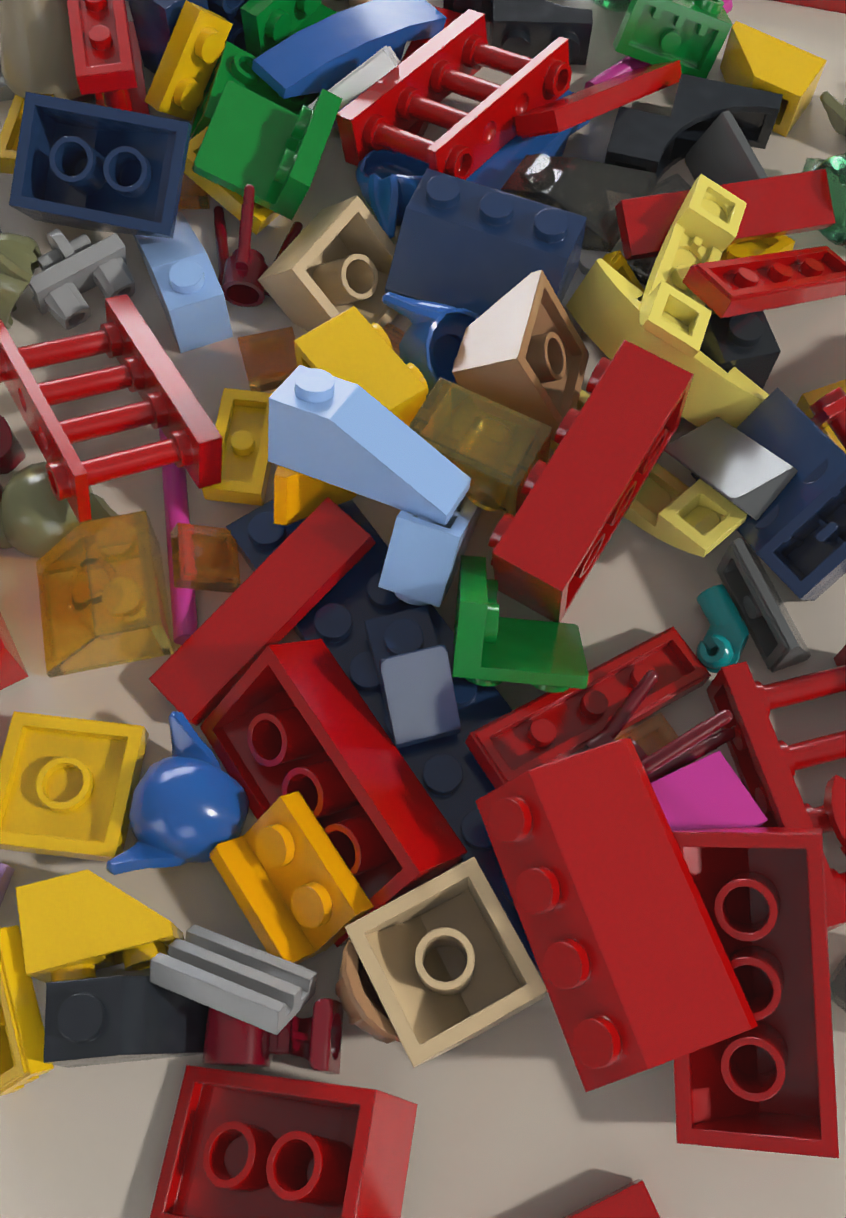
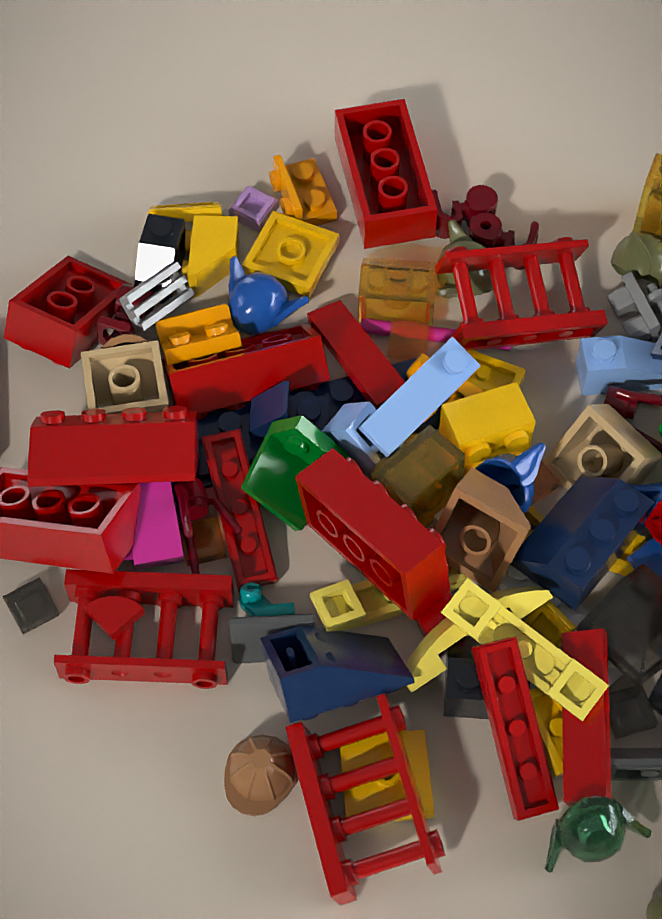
camera: 110 degrees right, 5 degrees down
clear orange tile [238,326,297,392] -> none
dark grey slope [664,417,798,521] -> none

